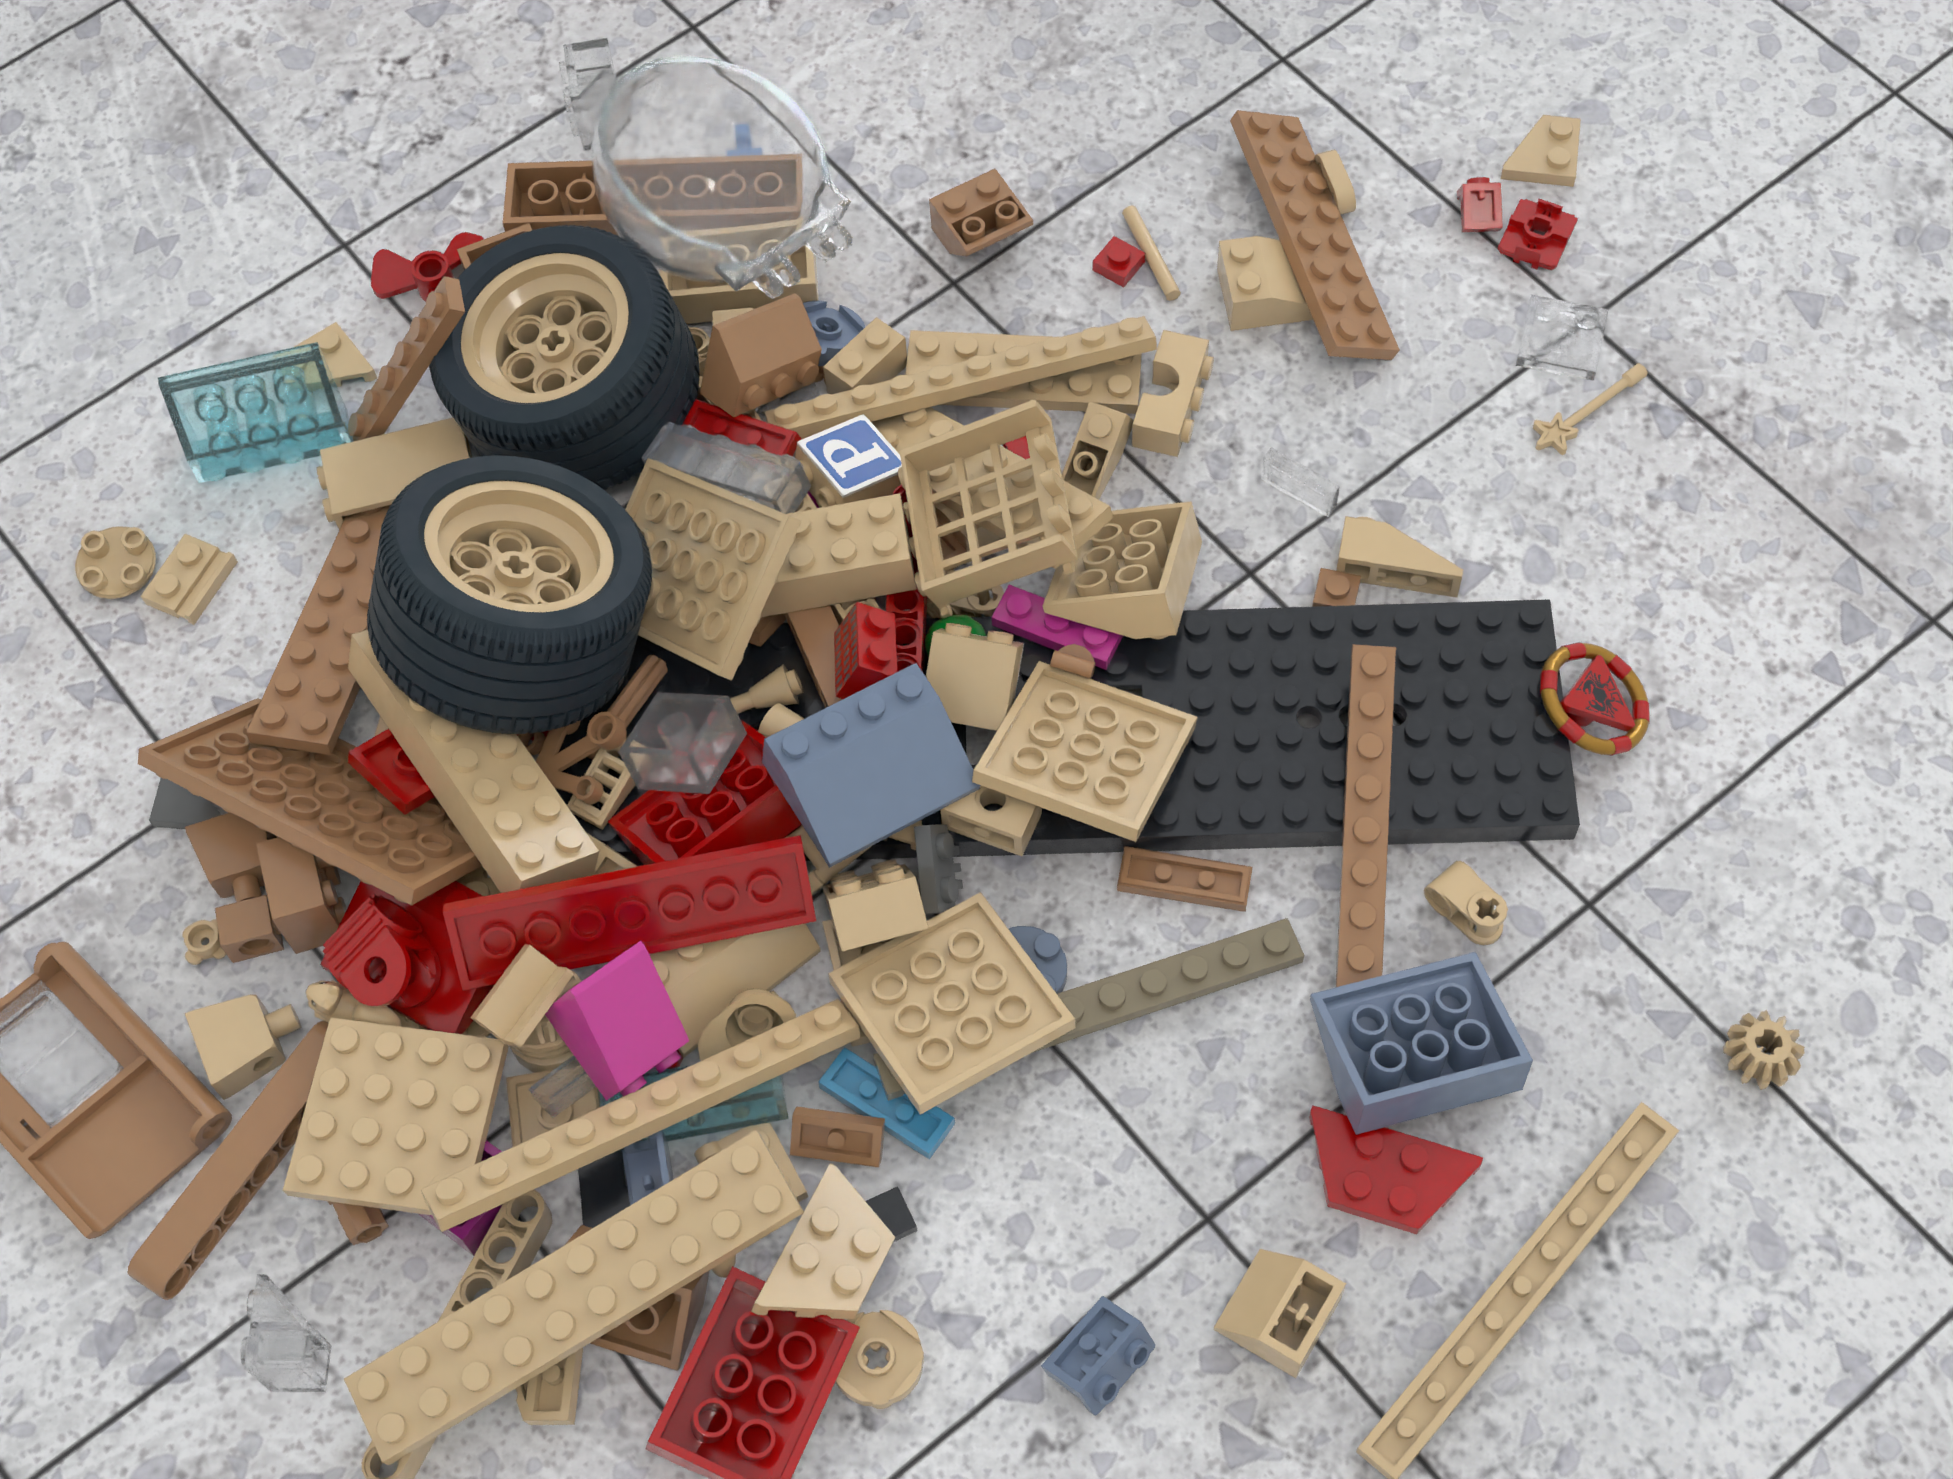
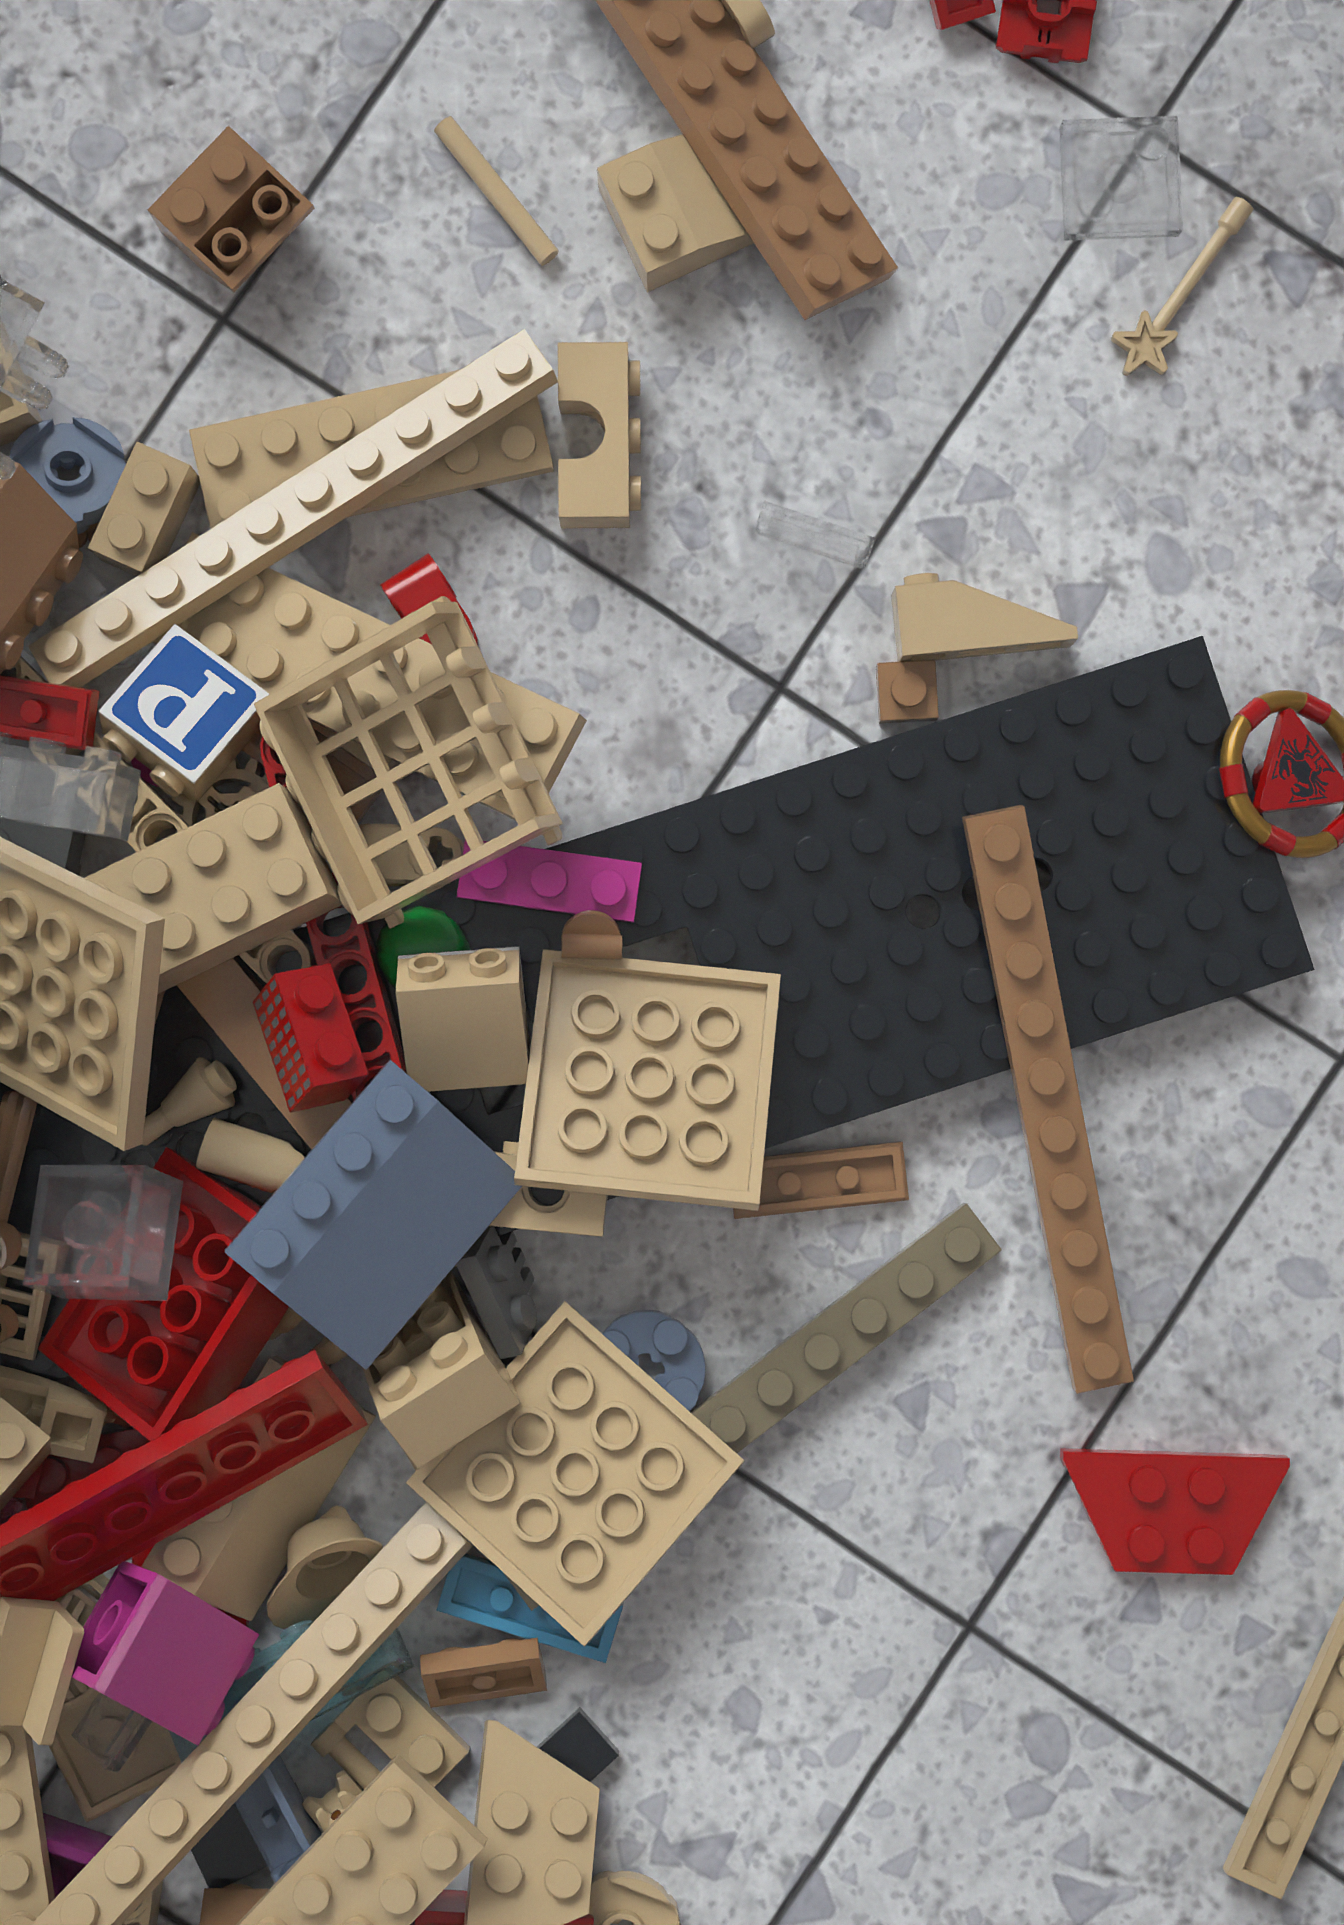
camera: 20 degrees left, 25 degrees up
sand blue bracket [1041,1296,1155,1416] -> none
tan slope [1043,501,1202,639] -> none
tan slope [1062,401,1134,499] -> none
red plate [1092,236,1146,288] -> none
tan slope [1213,1249,1346,1378] -> none
sand blue slope [1310,952,1533,1135] -> none
tan piece [1424,861,1508,945] -> none

